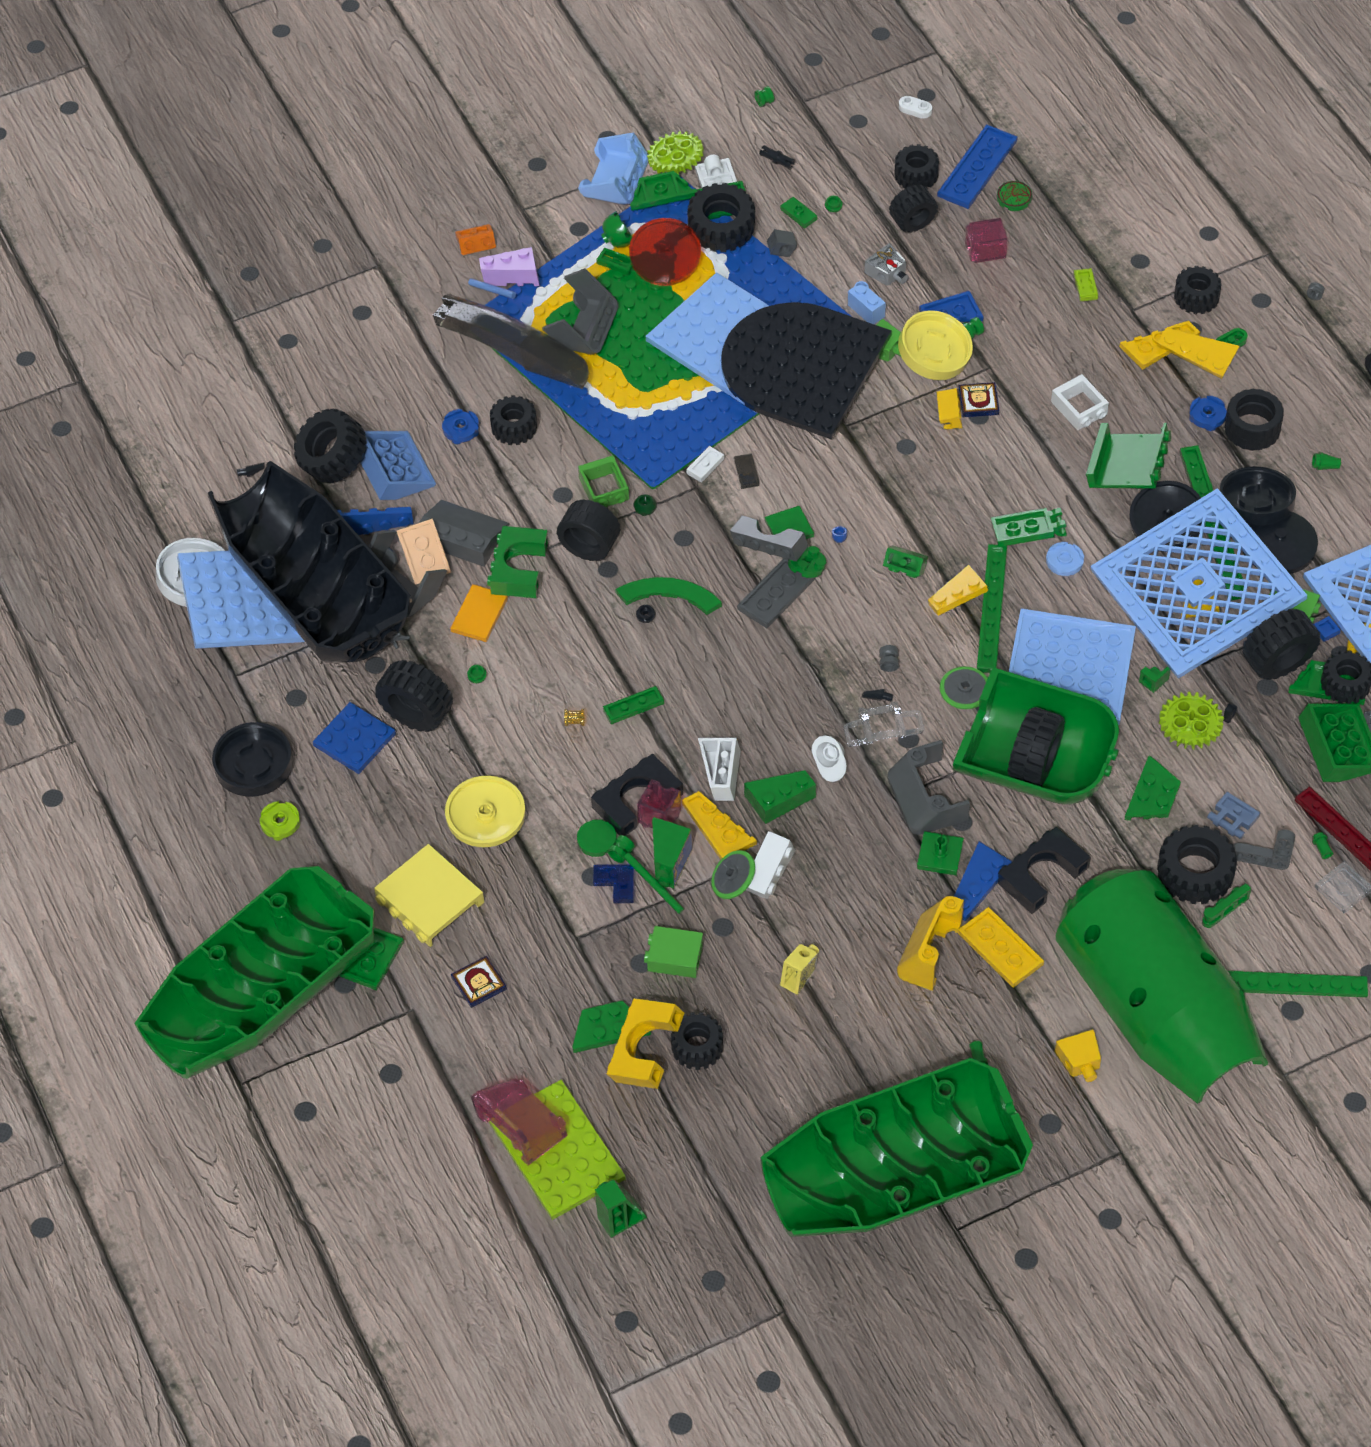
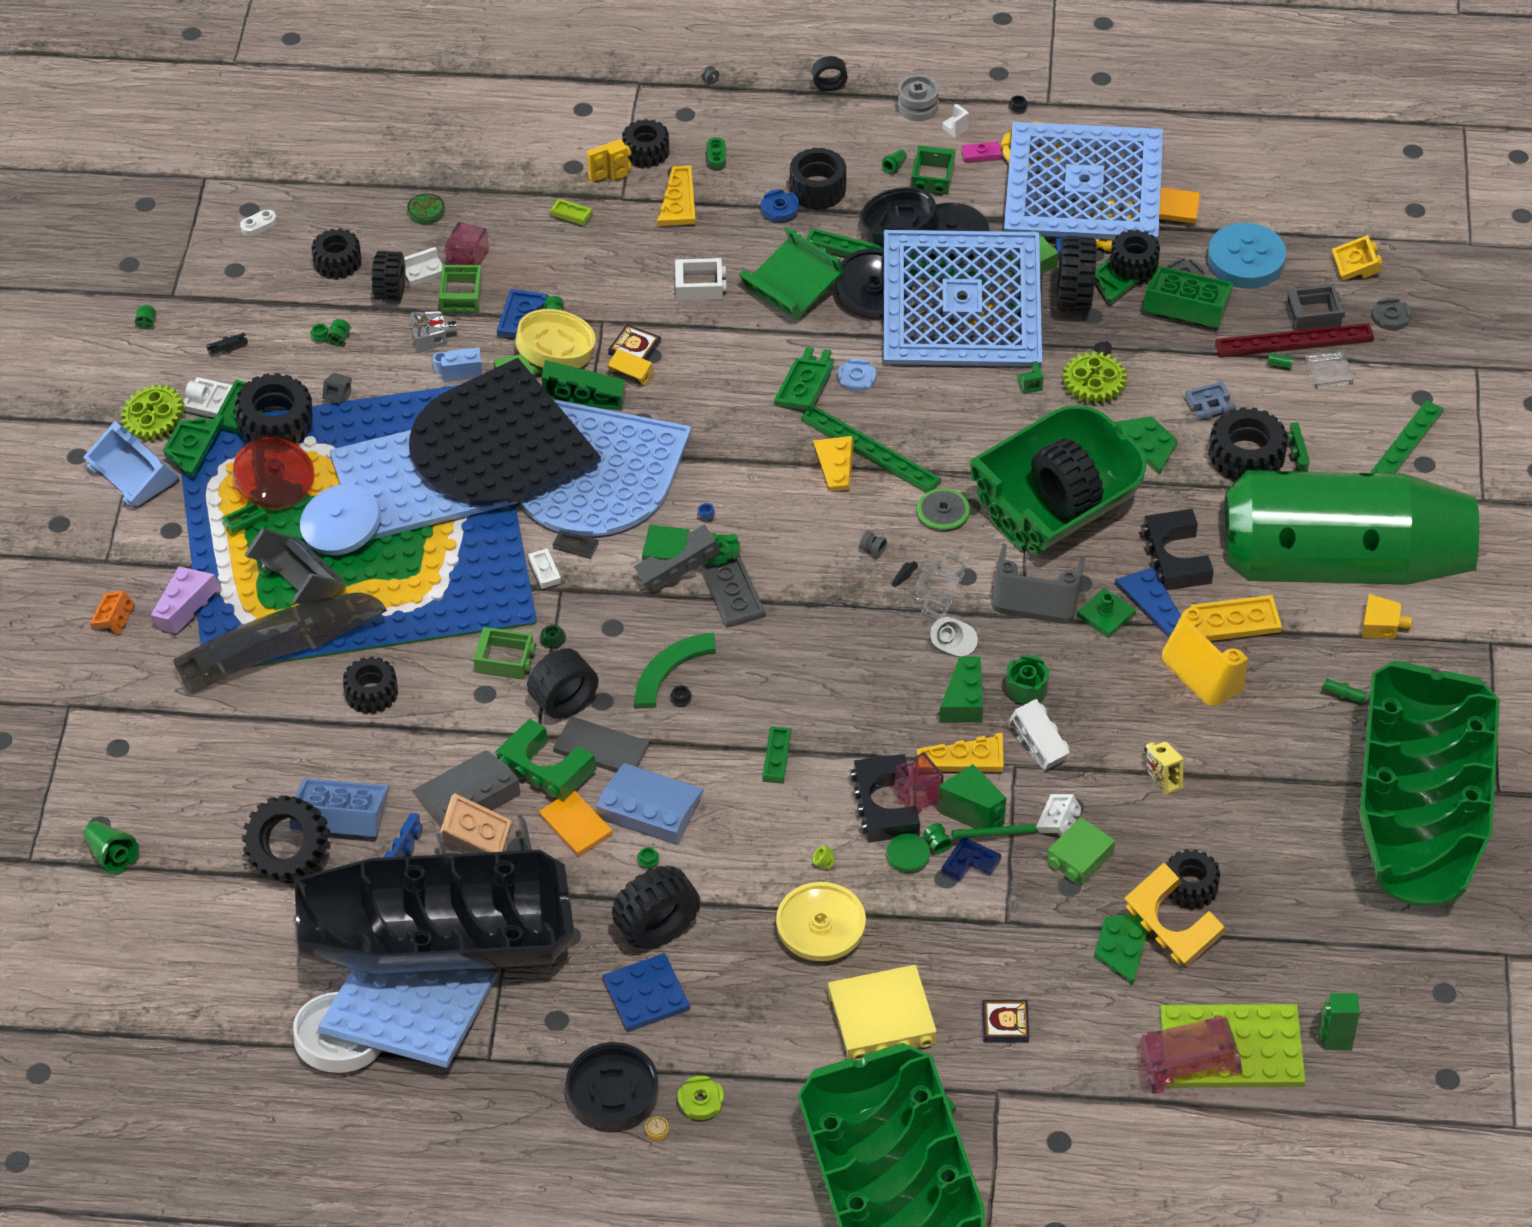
camera: 60 degrees left, 5 degrees down
black bar [237,462,265,477] -> none
blue plate [442,409,479,444] -> none
medium blue bar [468,278,516,299] -> none
clear yellow bush [564,709,585,726] -> none
green cylinder [601,211,634,248] -> none
white wedge [698,738,741,801] -> none
dark grey wheel [711,850,755,899] -> none
green plate [780,197,818,229] -> none
green brick [883,545,929,578] -> none
blue tile [937,124,1018,209] -> none
light blue plate [1009,609,1136,725] -> none
yellow wing [1157,328,1239,379] -> none
dark grey beam [1233,830,1296,870] -> none
none -> green cone [83,821,139,874]
none -> light blue dish [300,484,381,555]
none -> green wheel [326,319,351,346]
none -> white bracket [404,247,442,287]
none -> bright green window [439,265,482,312]
none -> light blue plate [517,399,692,537]
none -> green wedge [542,360,626,410]
none -> dark grey tile [553,716,649,772]
none -> yellow plate [587,139,632,183]
none -> medium blue slope [596,763,704,845]
none -> tile [645,1117,669,1141]
none -> lime tile [812,845,835,870]
none -> green window [911,145,956,195]
none -> green brick [1006,655,1049,704]
none -> white bracket [1036,794,1081,837]

